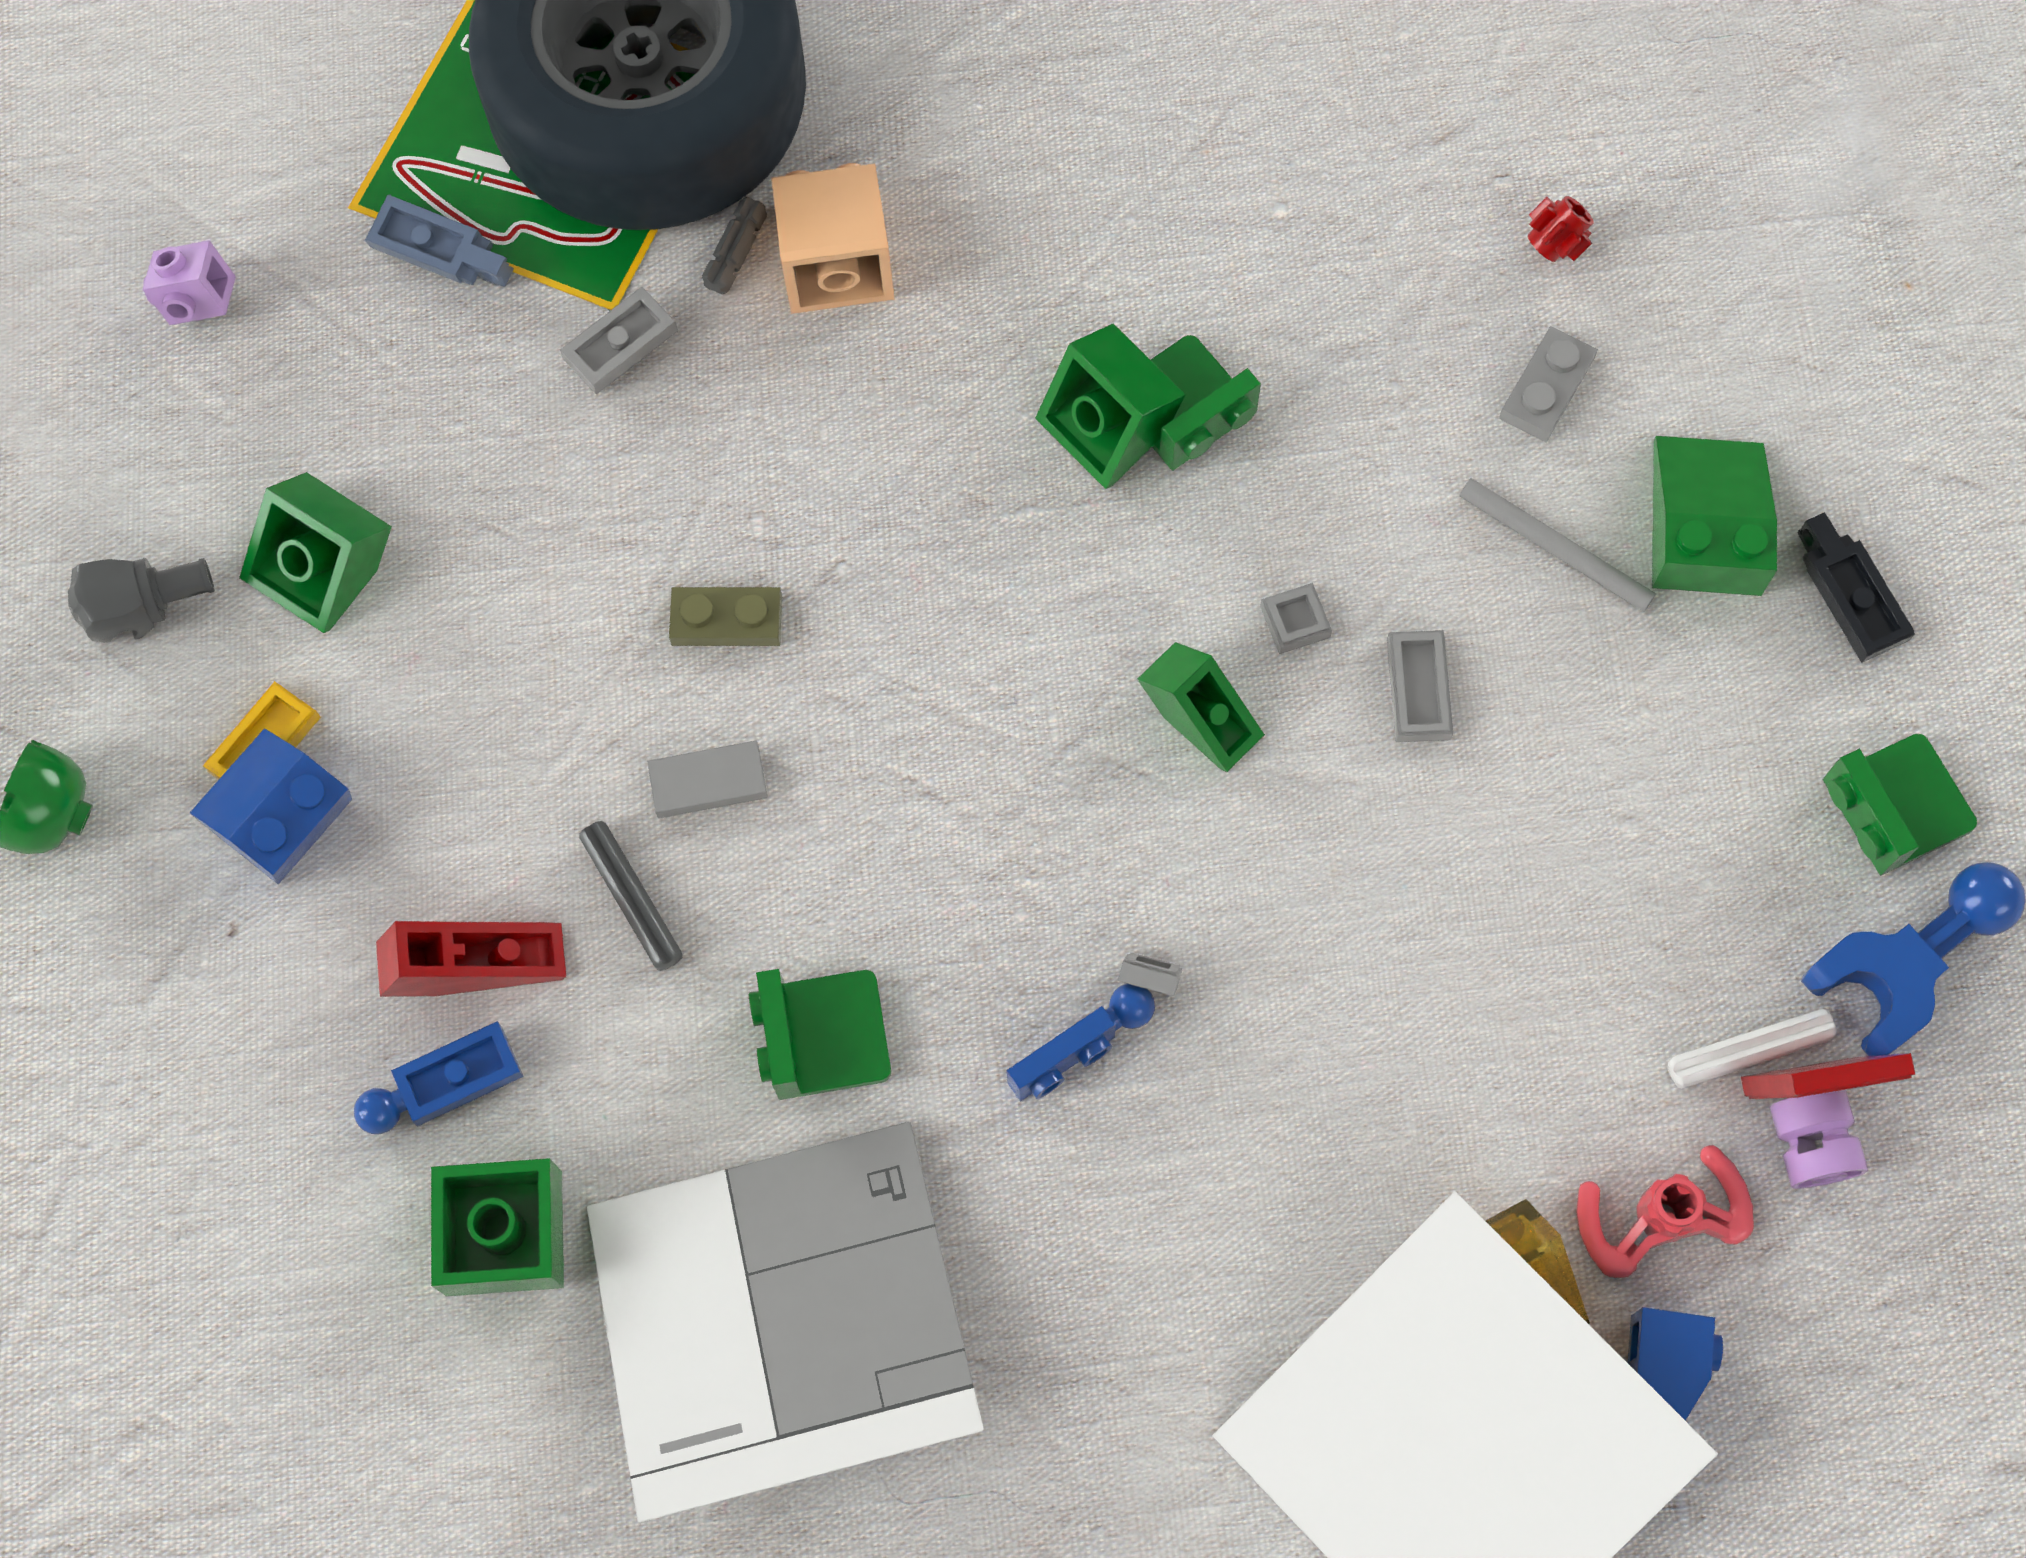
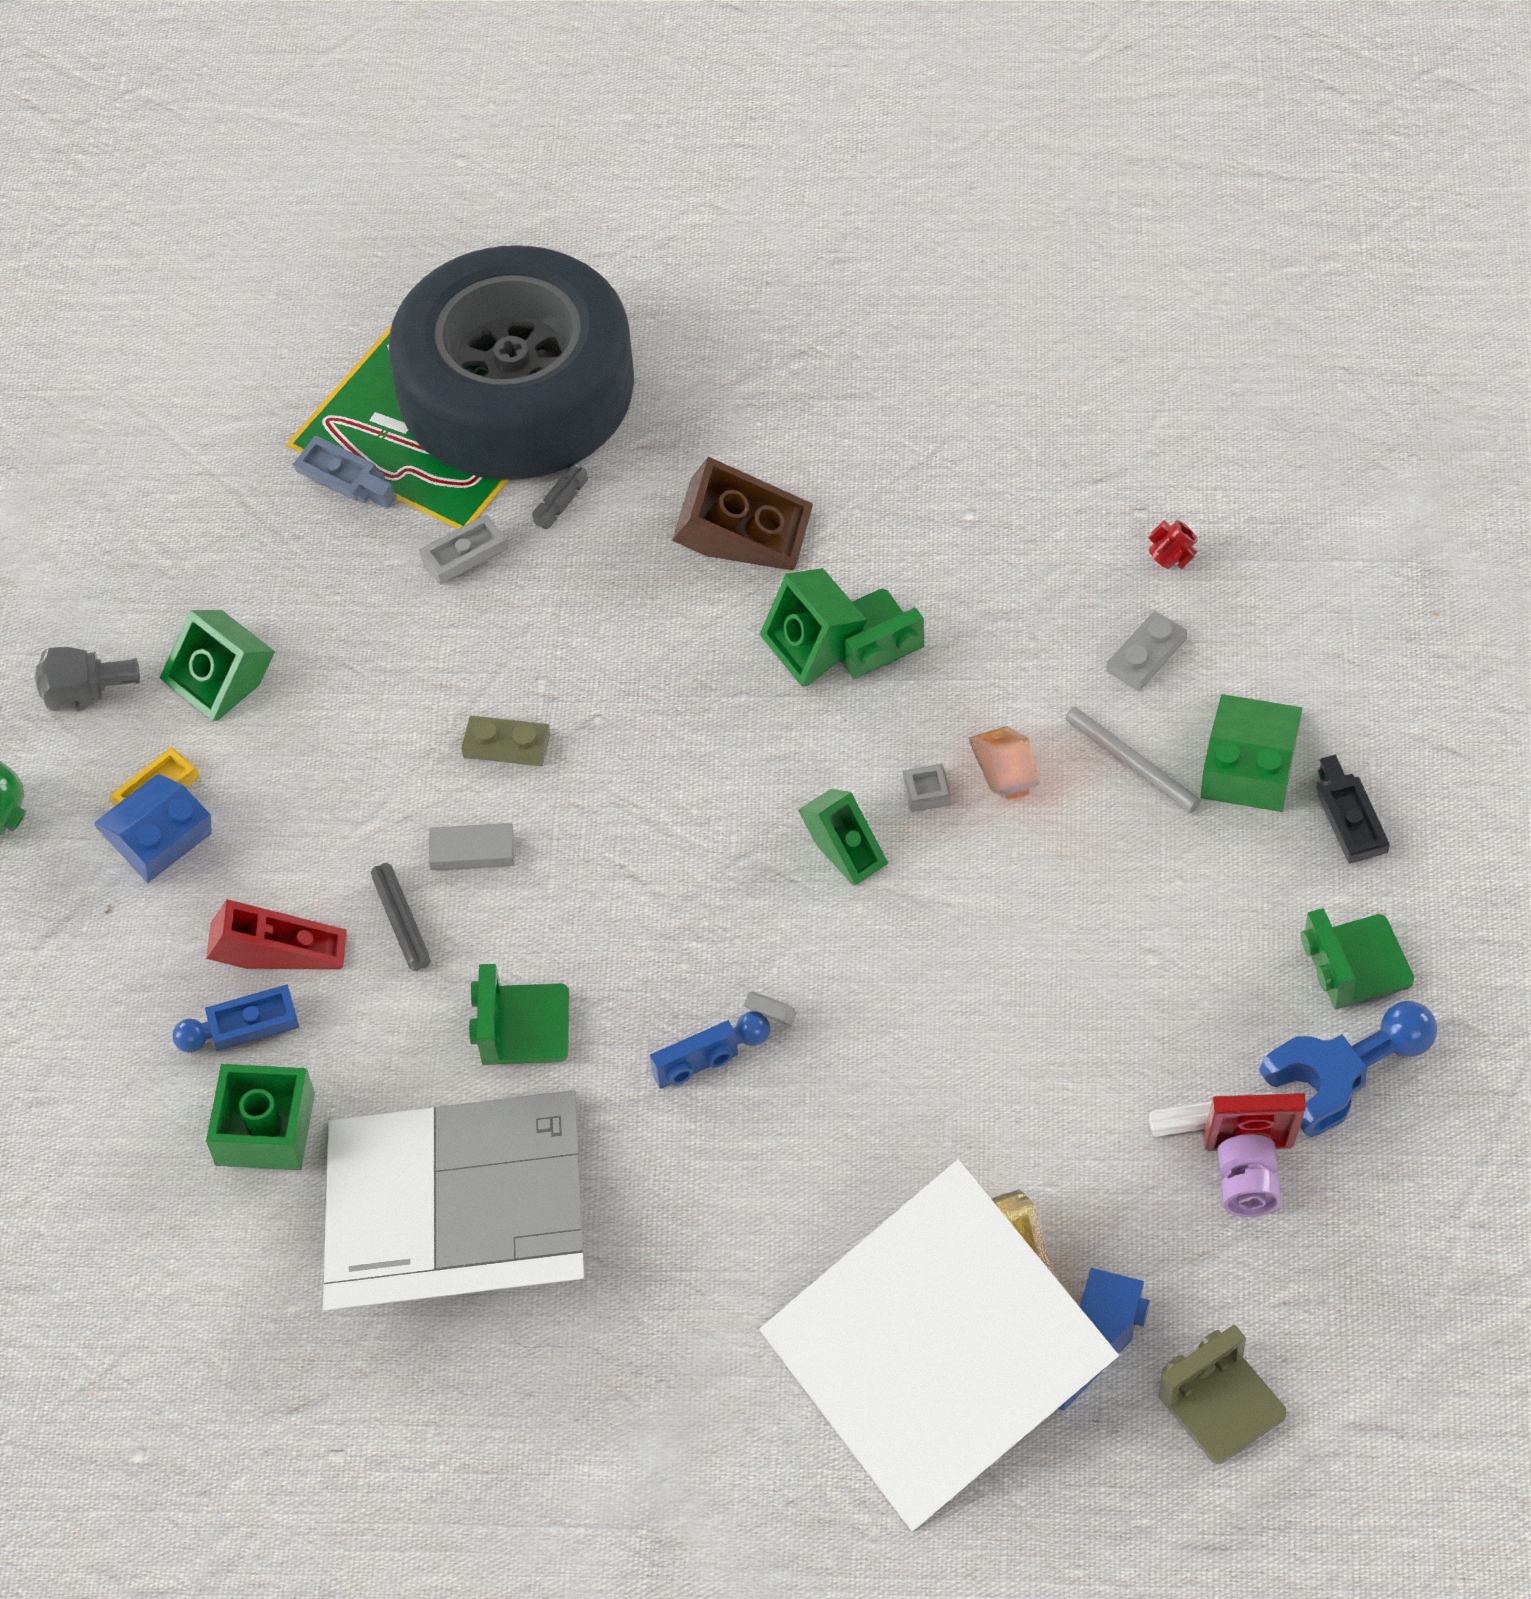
camera: 10 degrees right, 15 degrees down
lavender brick [142,240,236,325] -> none
light nougat slope [771,163,895,314] -> none
light grey tile [1387,630,1453,742] -> none
coral piece [1576,1145,1754,1278] -> none
none -> reddish brown slope [672,456,813,571]
none -> clear orange slope [968,726,1040,800]
none -> olive bracket [1159,1324,1287,1464]

